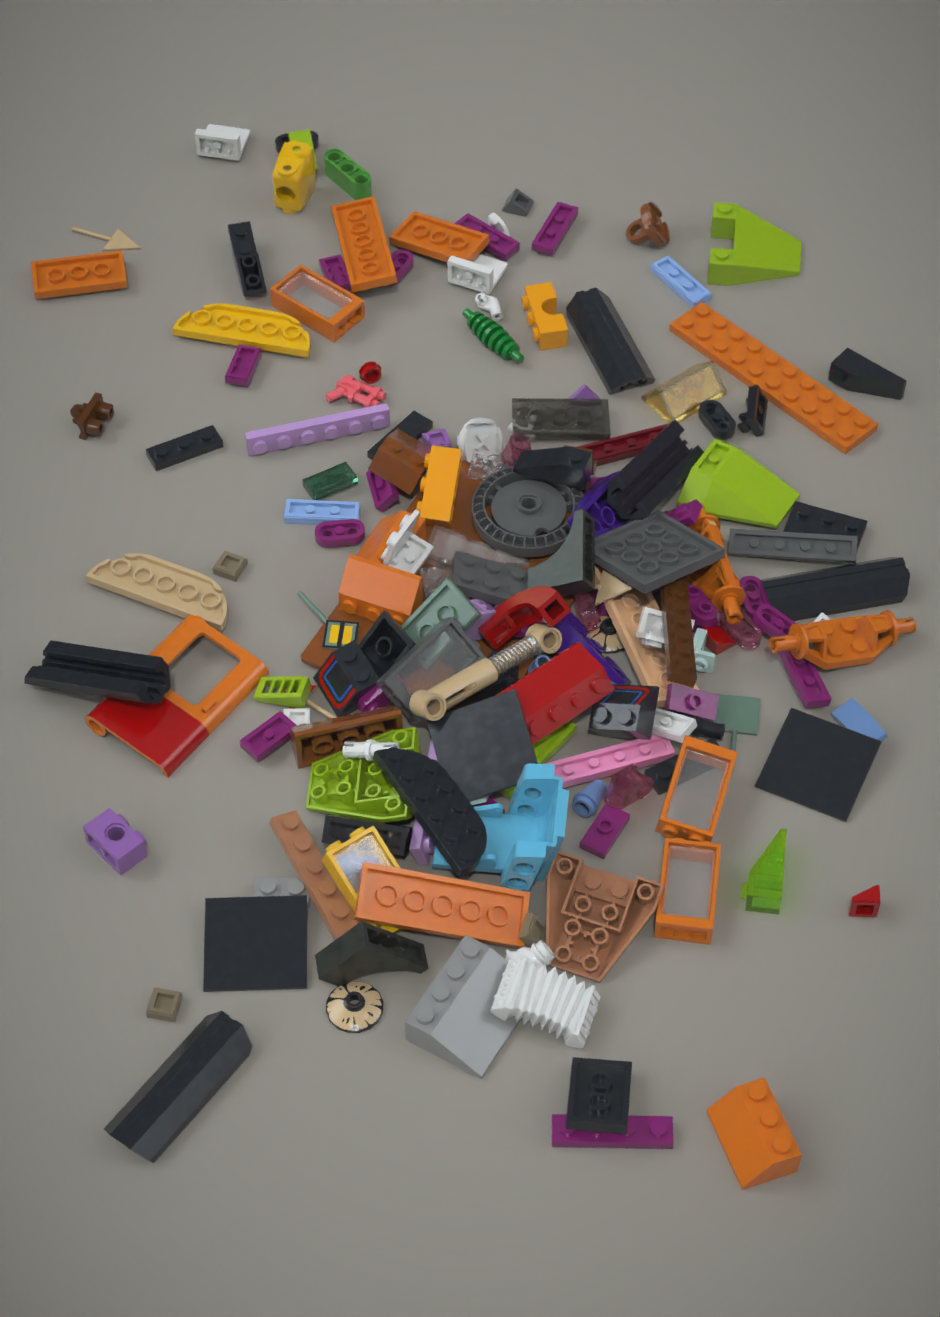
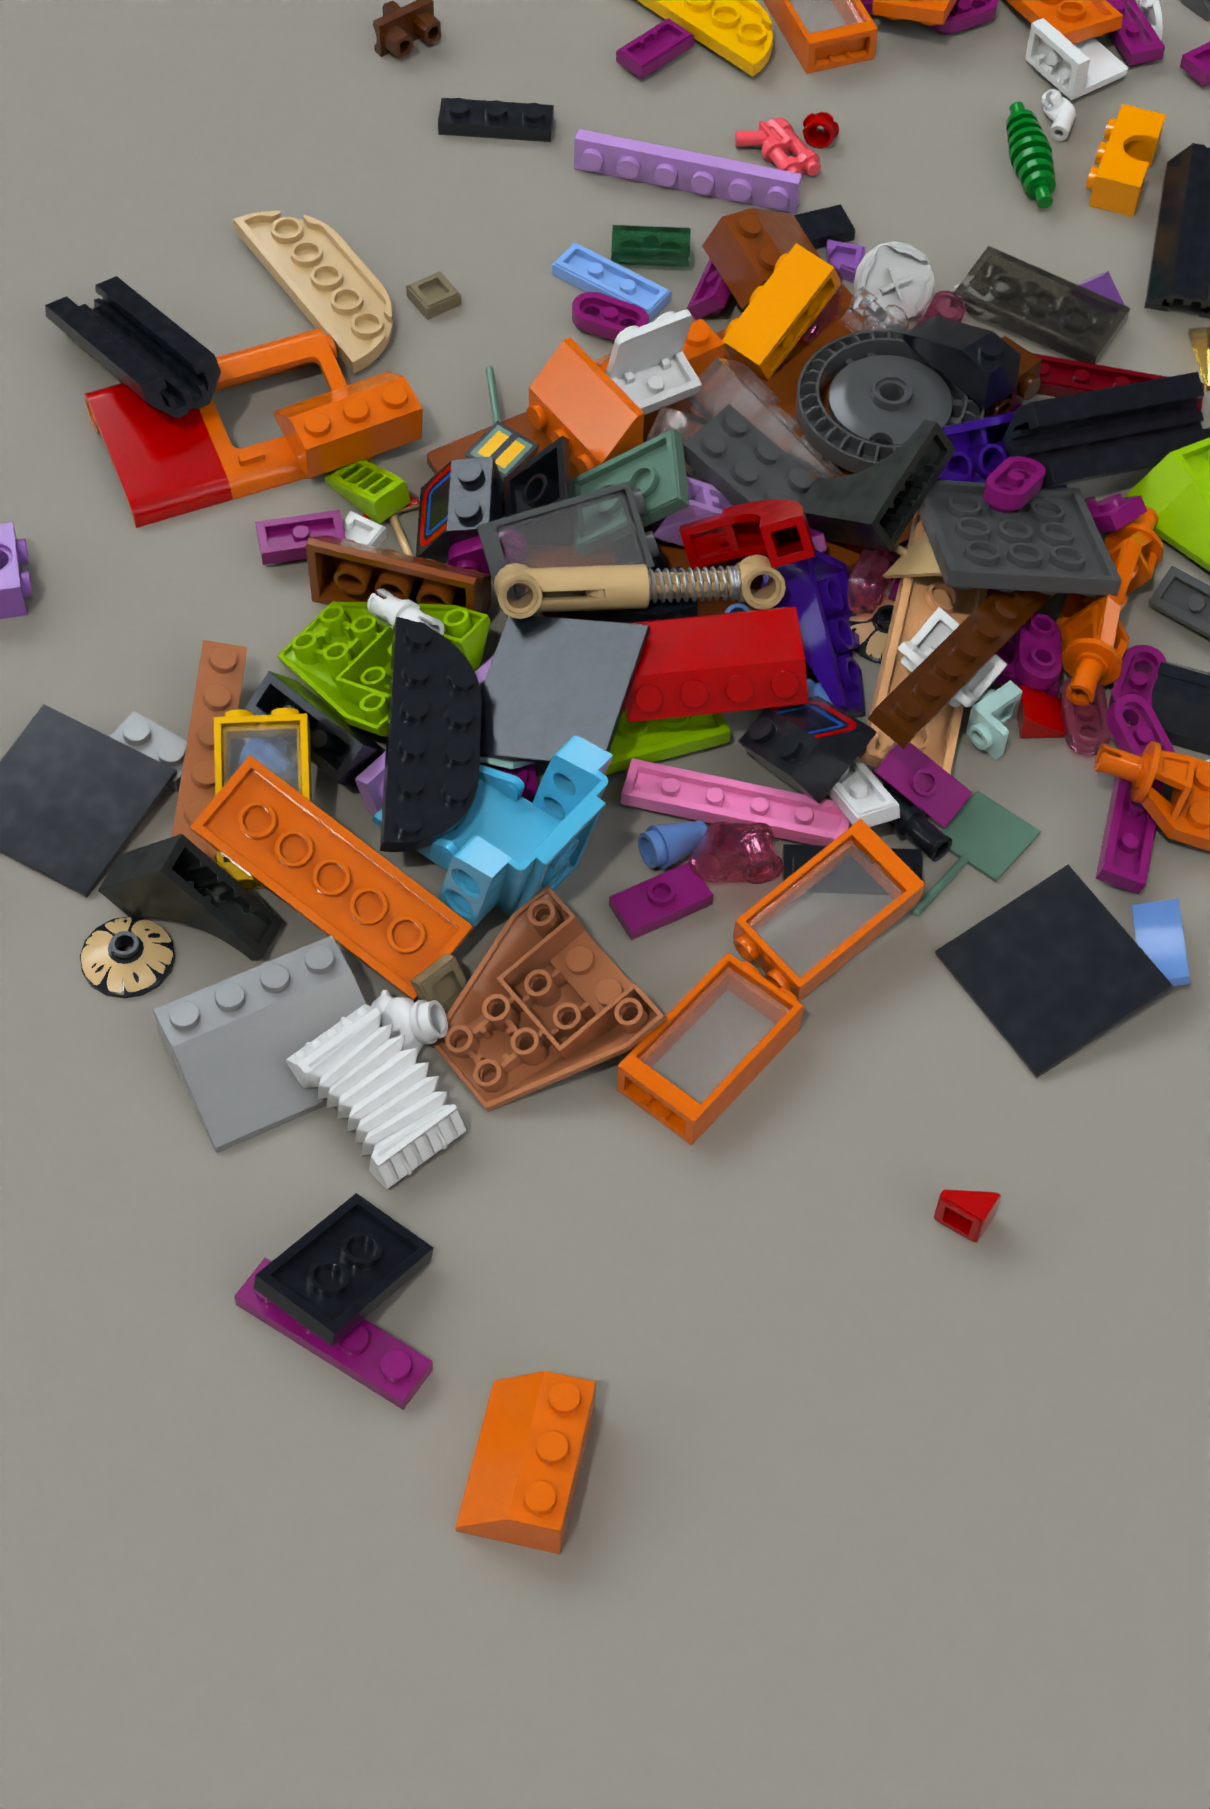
camera: 30 degrees right, 5 degrees up
clear neon green slope [741,828,787,914] -> none
none -> orange slope [273,371,423,480]
none -> magenta plate [983,456,1046,513]

